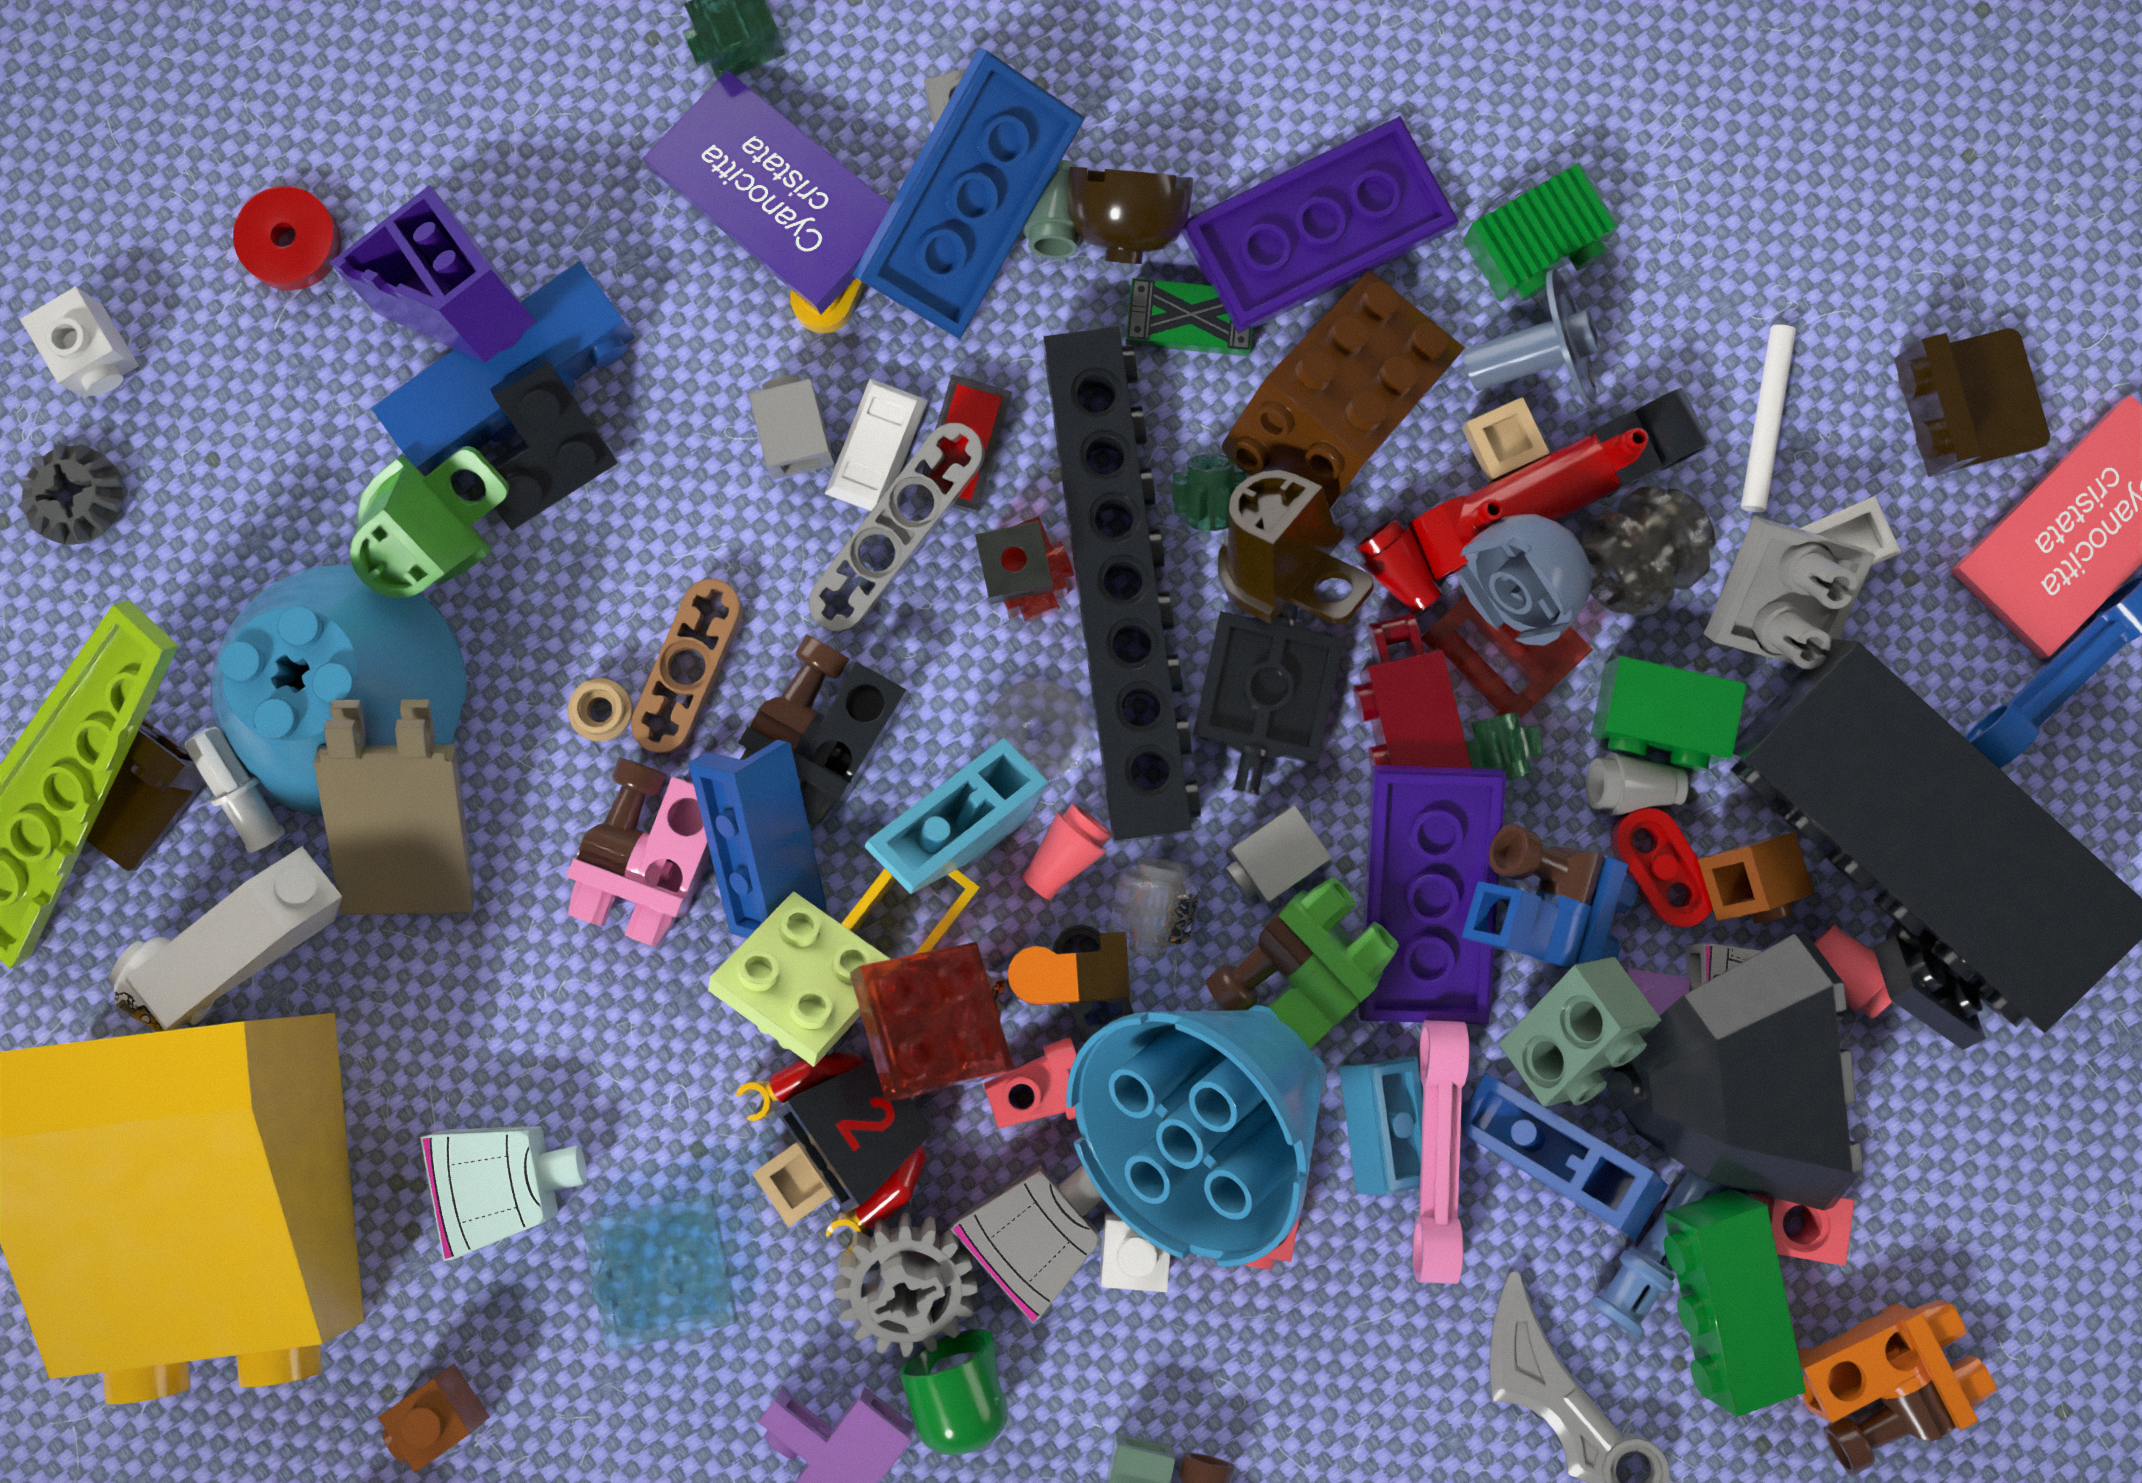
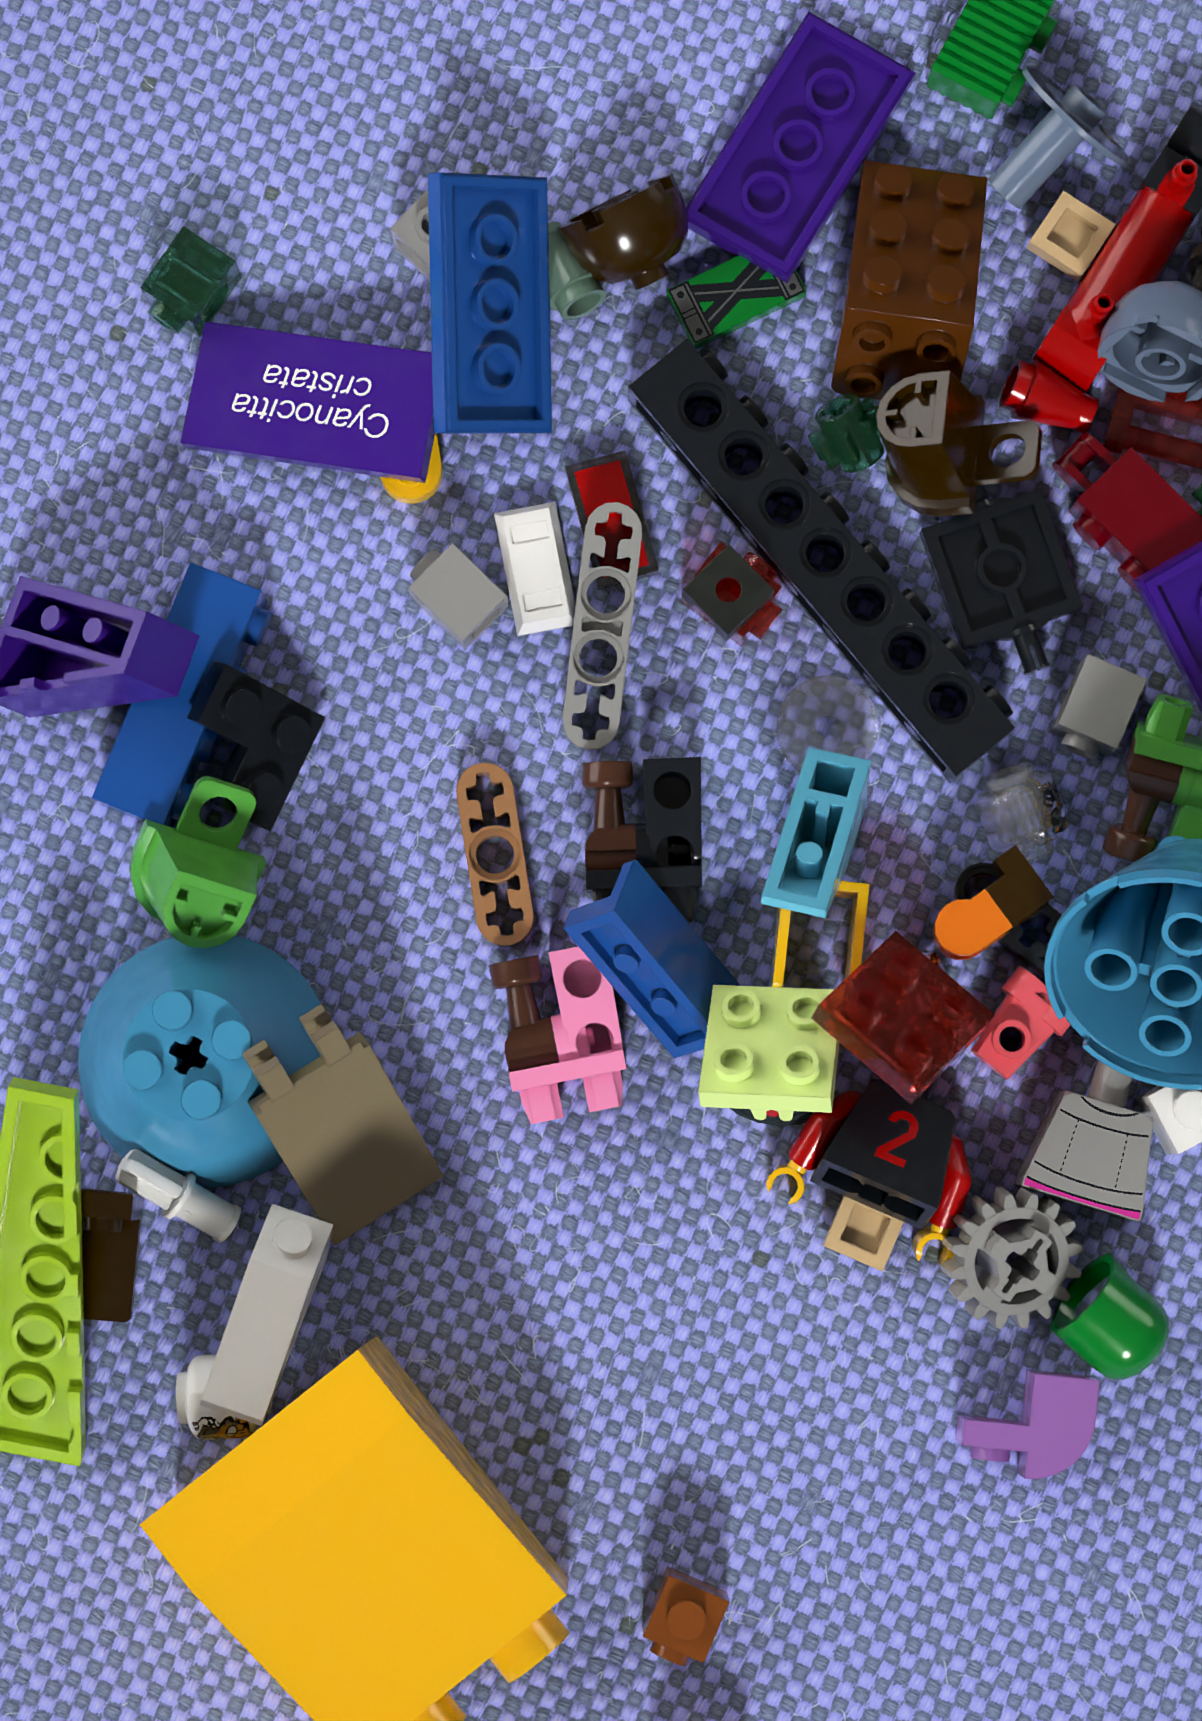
camera: 25 degrees left, 0 degrees up
light aqua torso [420,1126,587,1261] -> none
tan plate [568,678,633,742] -> none
clear light blue plate [581,1192,739,1352] -> none
coral cone [1021,803,1112,900] -> none

